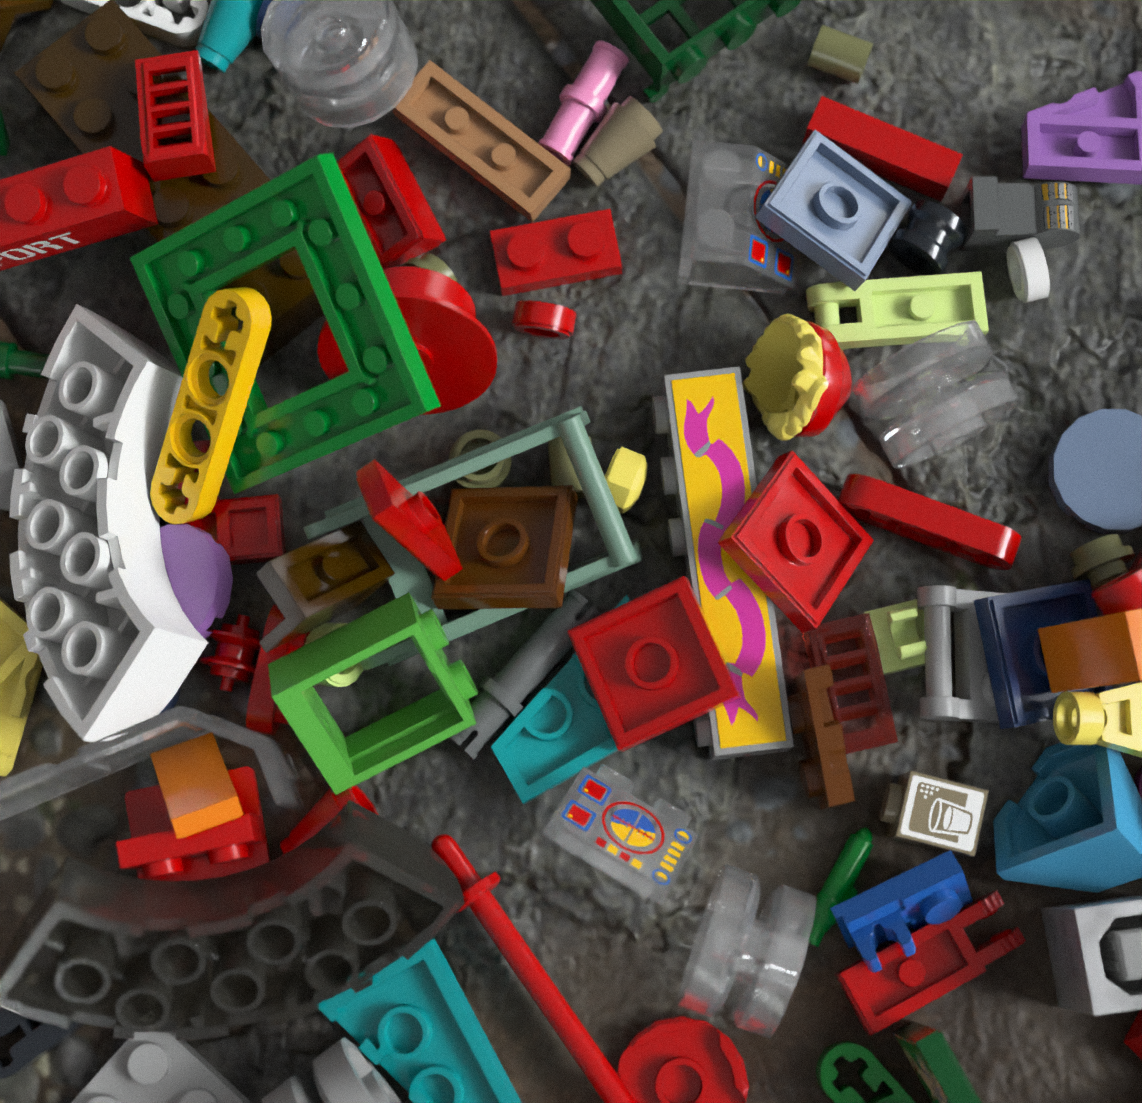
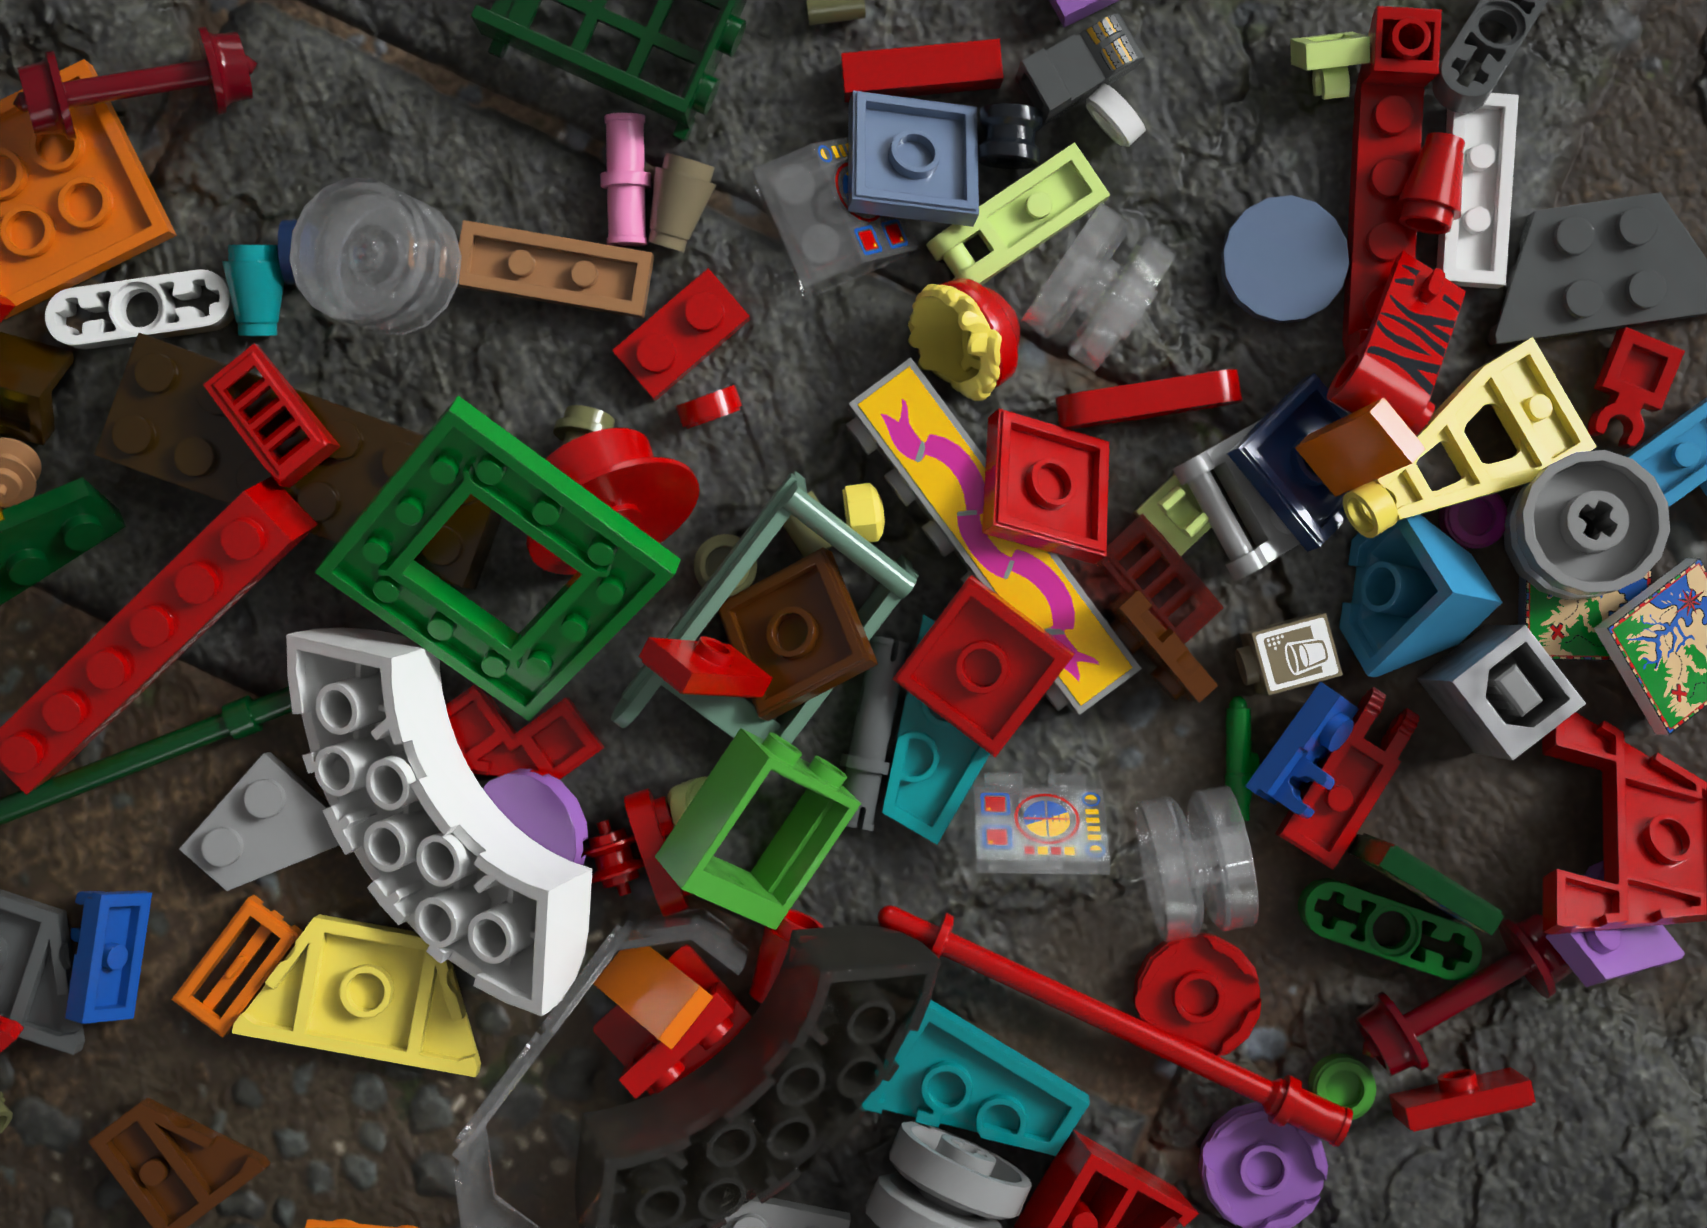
camera: 30 degrees left, 10 degrees up
yellow beam [150,287,272,525] -> none
dark brown panel [256,520,395,653] -> none
red slope [337,134,446,269] -> none
olive plate [1070,534,1135,588] -> none

